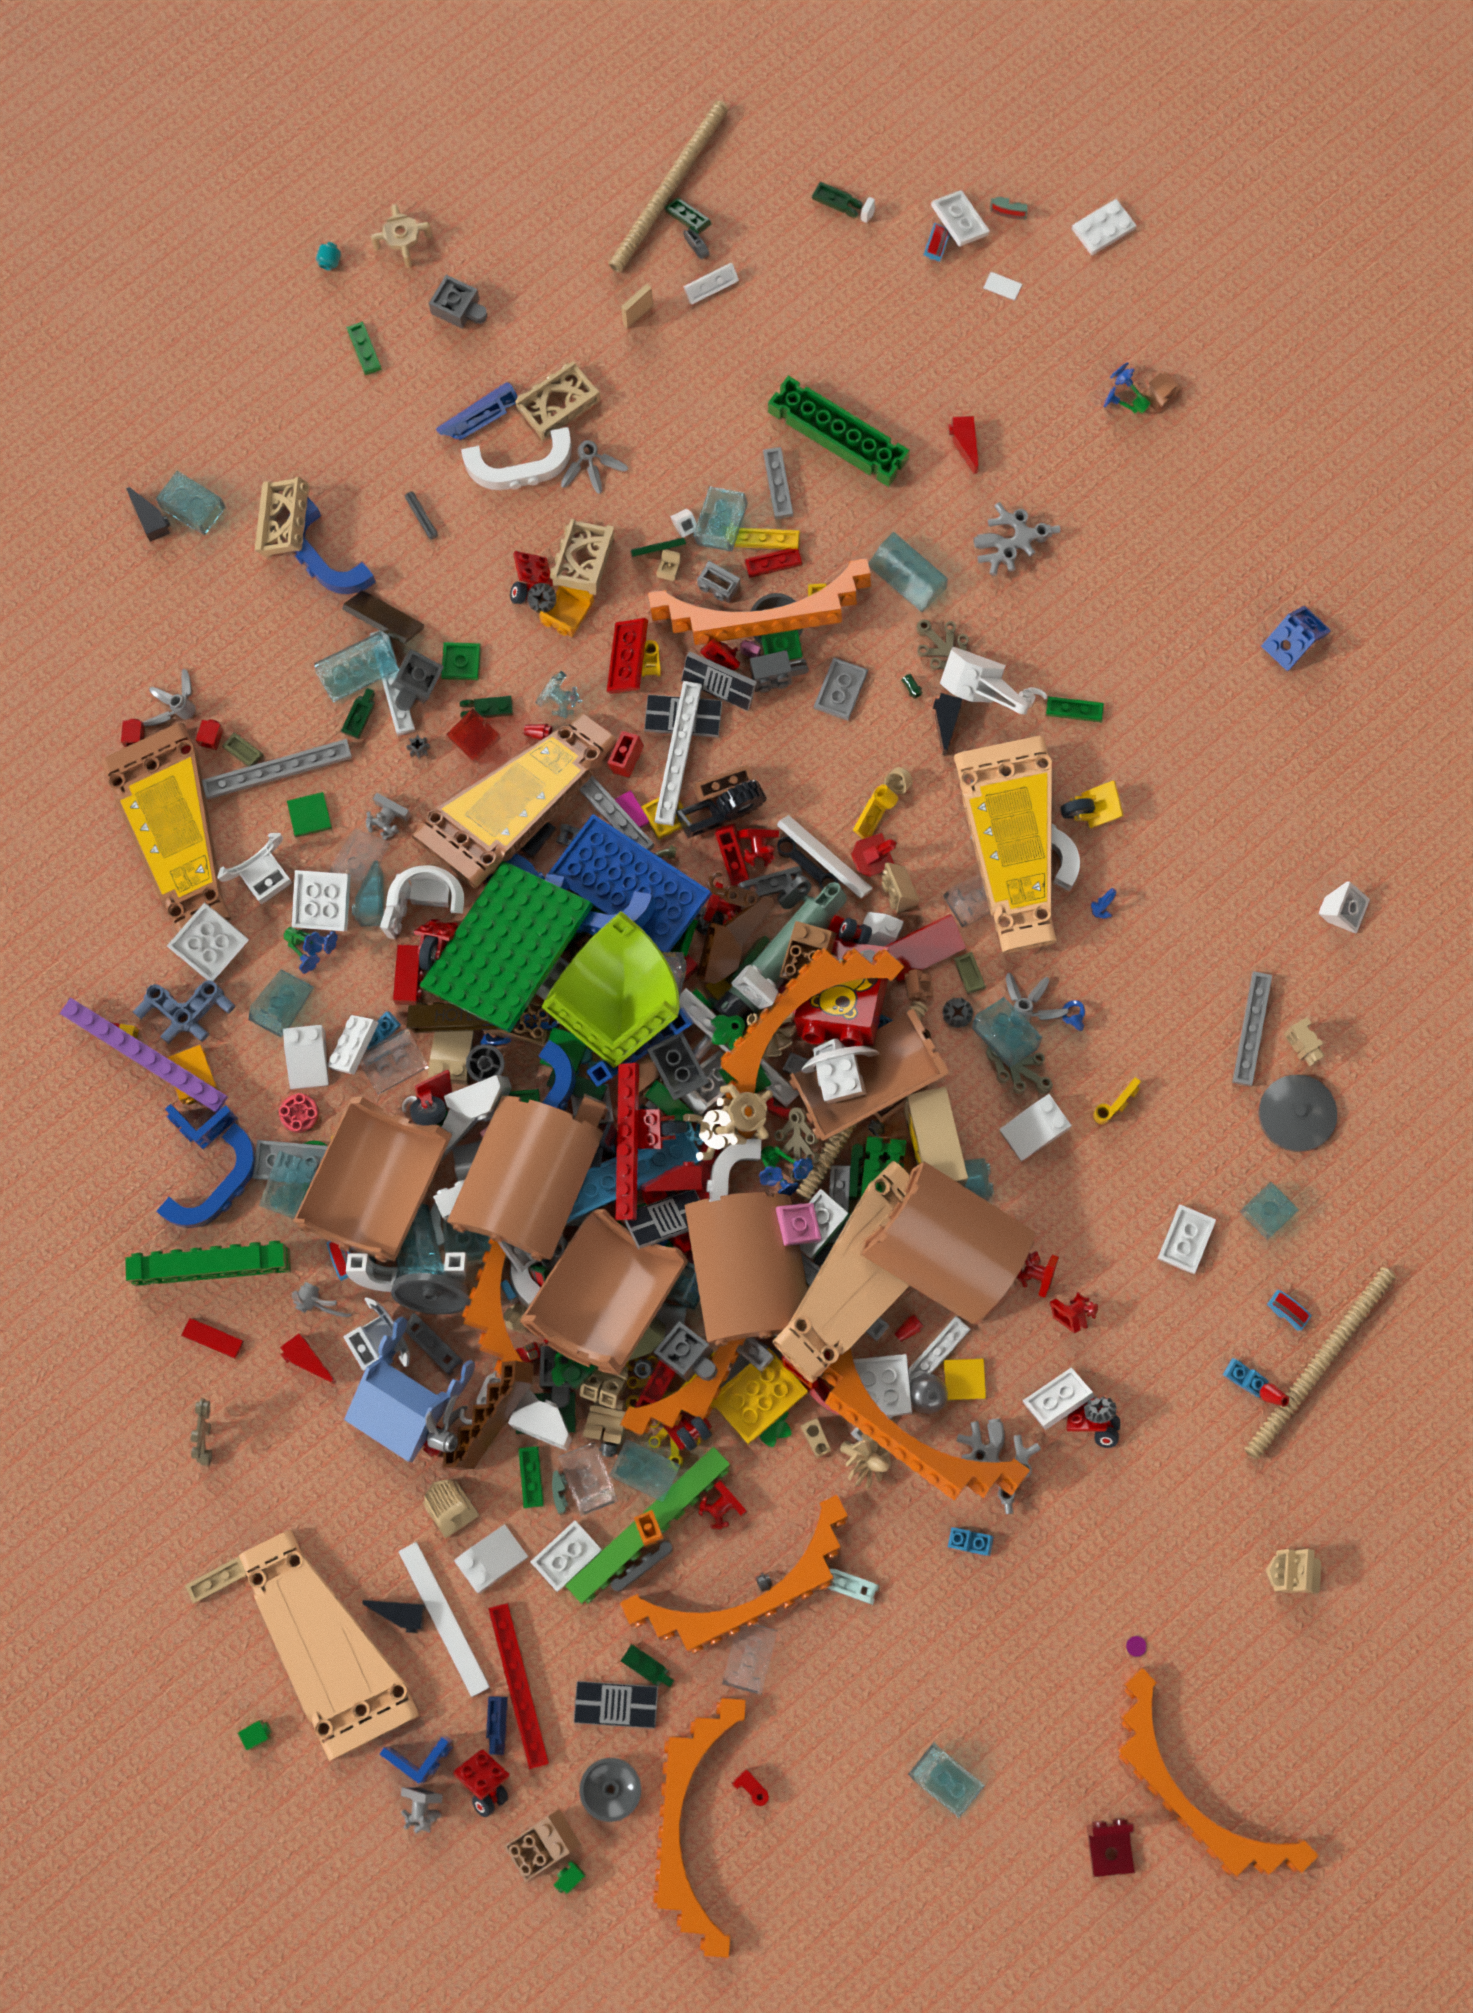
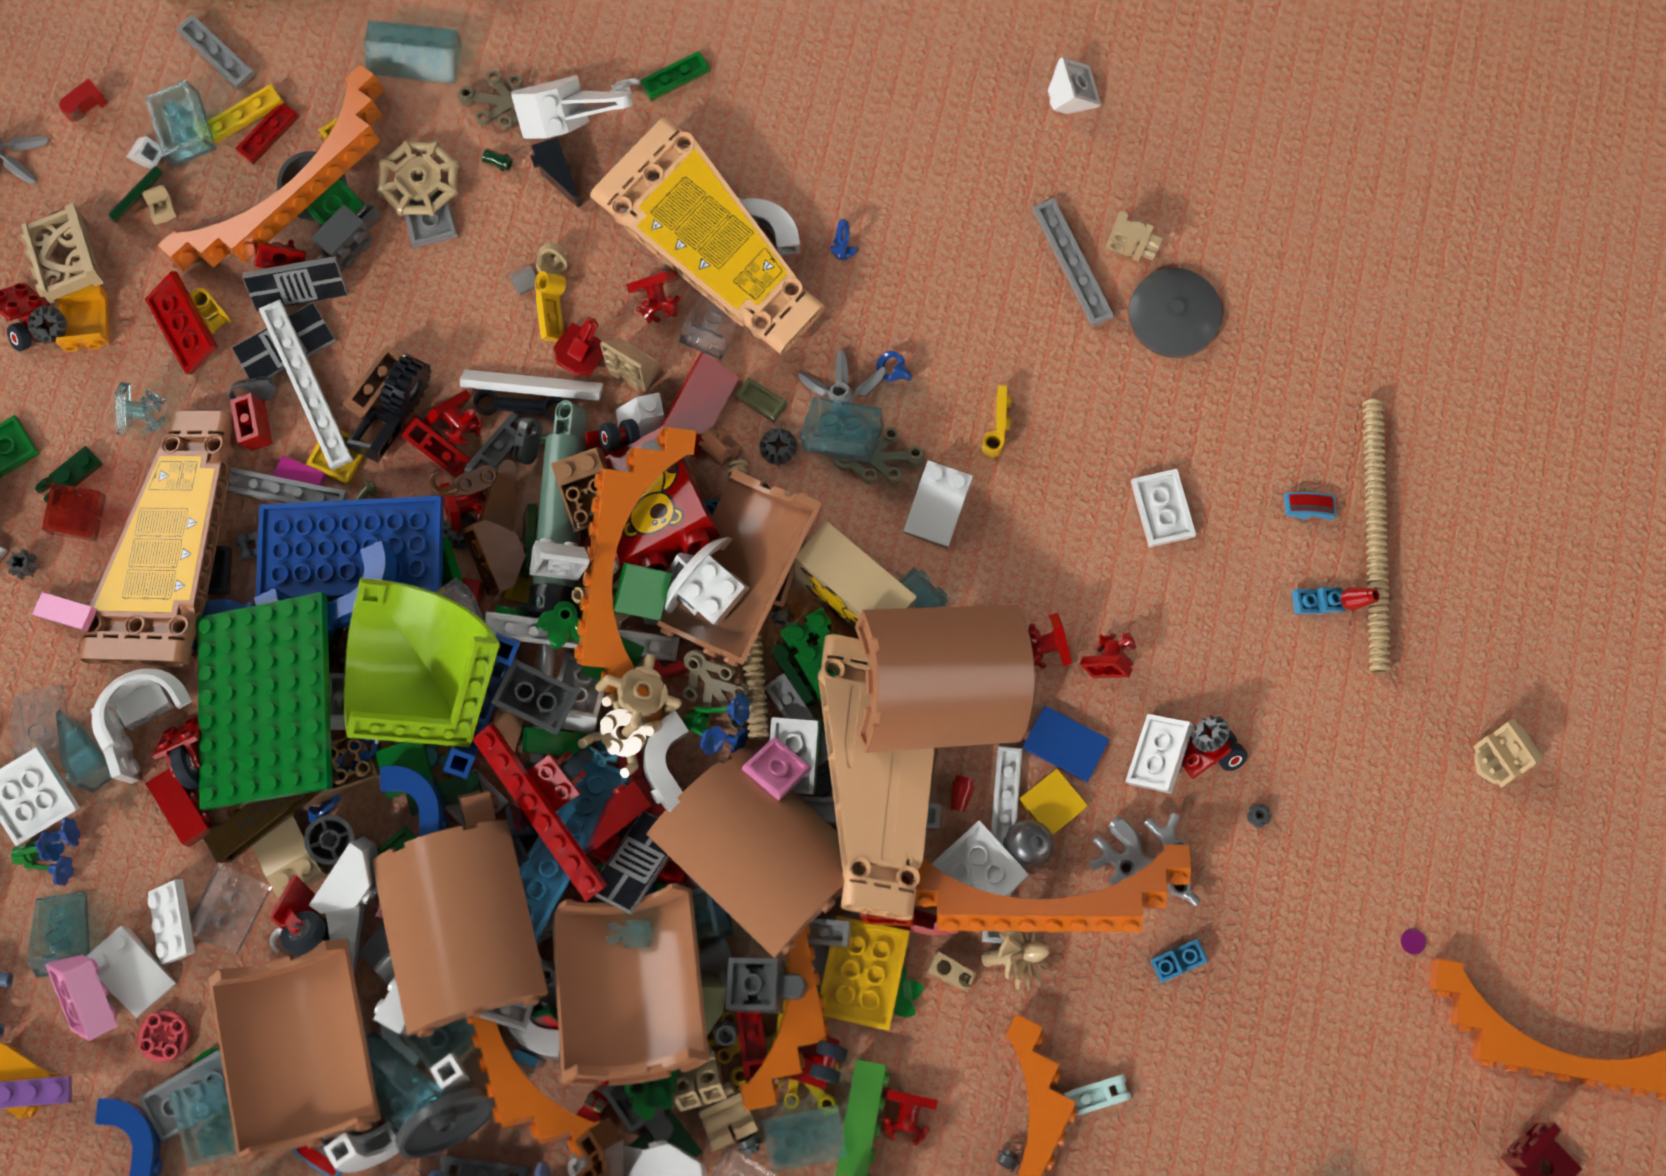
camera: 40 degrees left, 0 degrees up
blue bracket [165,1104,238,1149] -> none
light grey piece [366,793,411,840] -> none
dark azure slope [367,1011,401,1052] -> none
tan piece [504,1304,528,1334] -> none
red cone [524,723,553,741] -> none
light grey window [697,561,740,603] -> none
bright pink plate [740,640,760,658] -> none
yellow plate [1060,780,1124,829] -> none
clear light blue brick [1239,1182,1299,1240] -> none
none -> bright pink tile [32,592,97,632]
none -> bright pink slope [45,955,118,1041]
none -> red leg [59,78,108,122]
none -> dark grey piece [228,376,276,401]
none -> tan plate [377,140,460,217]
none -> light grey slope [509,265,536,295]
none -> clear light blue plate [606,920,652,947]
none -> green tile [613,562,672,621]
none -> red piece [626,271,680,323]
none -> blue tile [1022,705,1109,783]
none -> dark grey plate [1247,804,1271,828]

